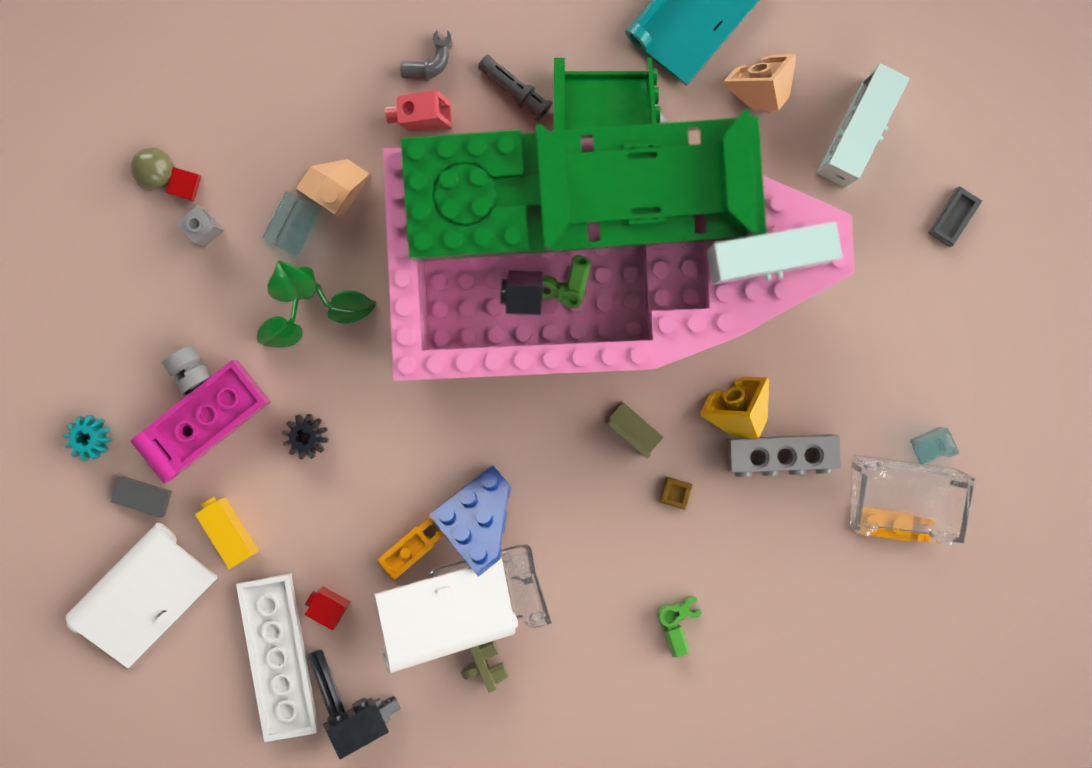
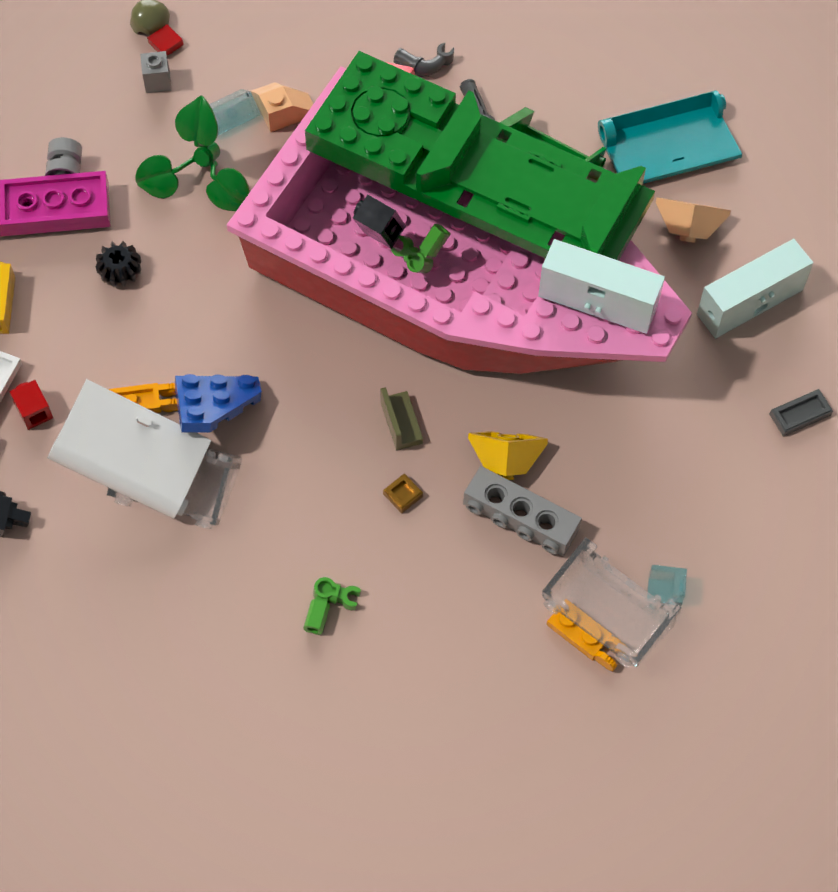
camera: 30 degrees right, 25 degrees down
olive hips [461,641,509,693] -> none

